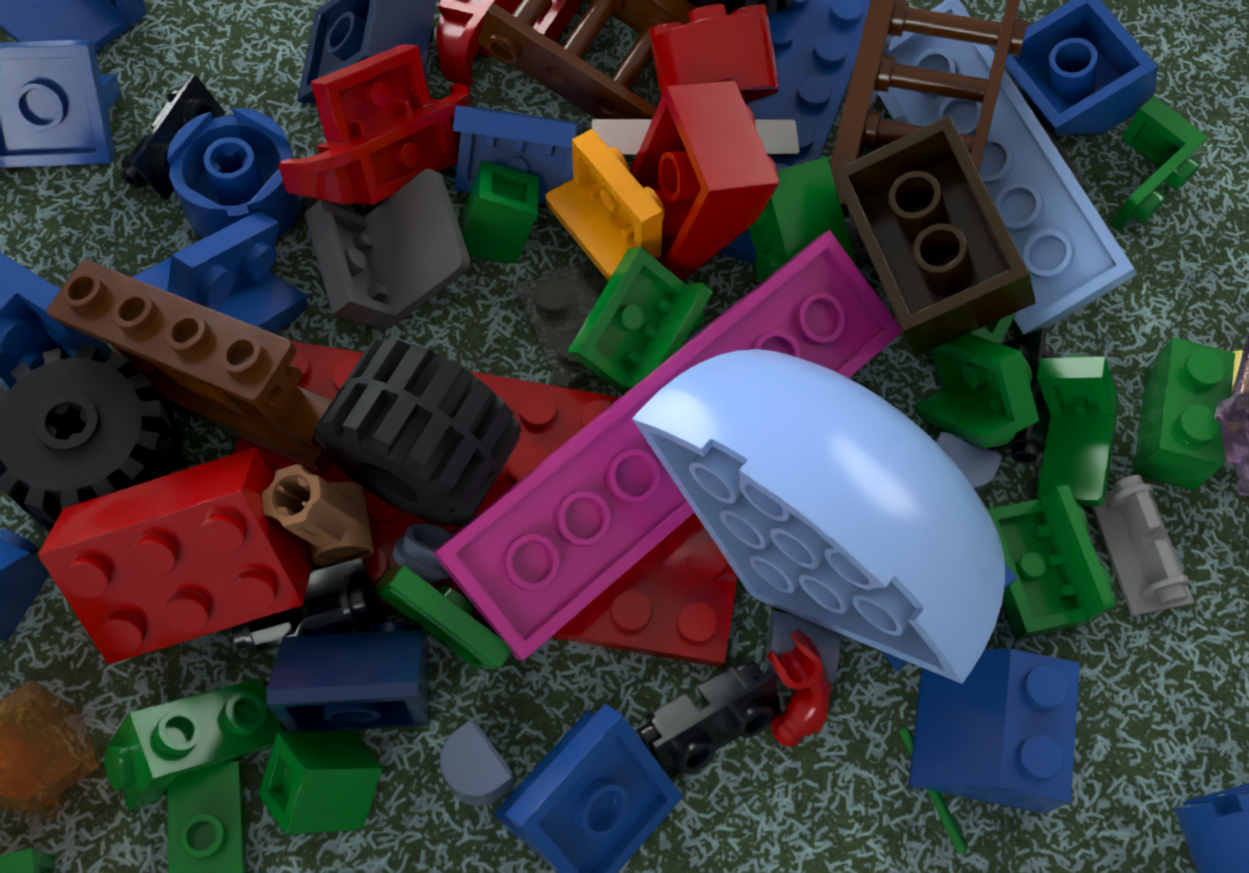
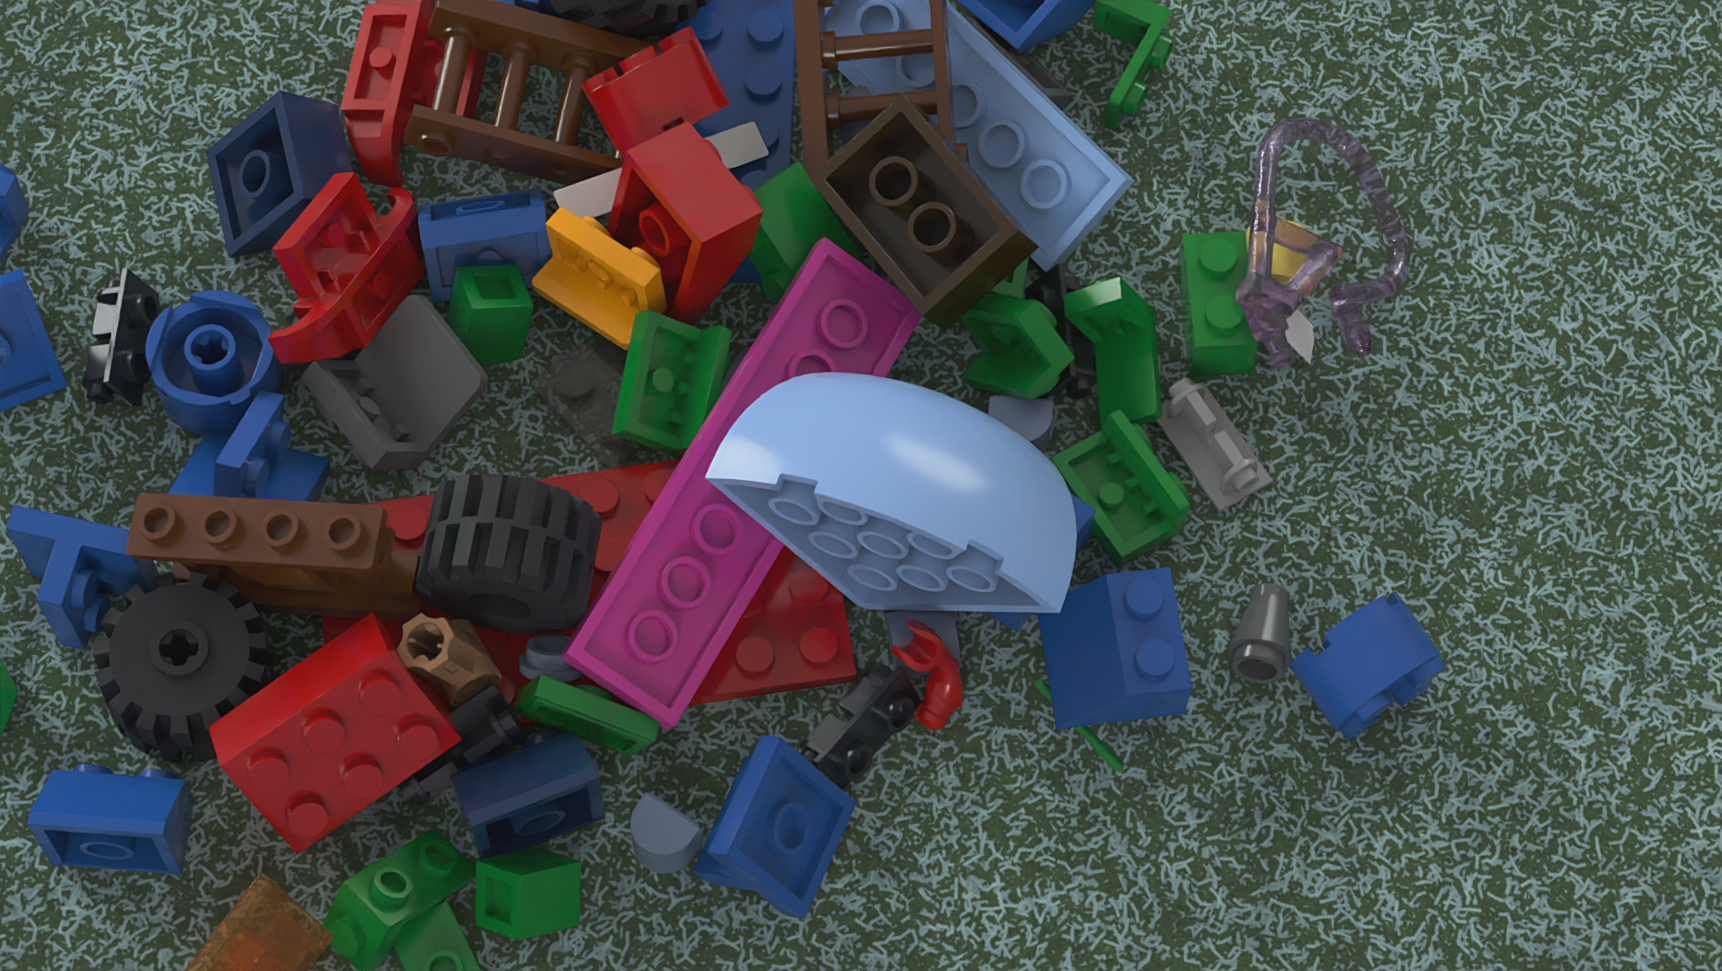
camera: 15 degrees left, 0 degrees up
none -> dark grey cone [1227,583,1292,684]

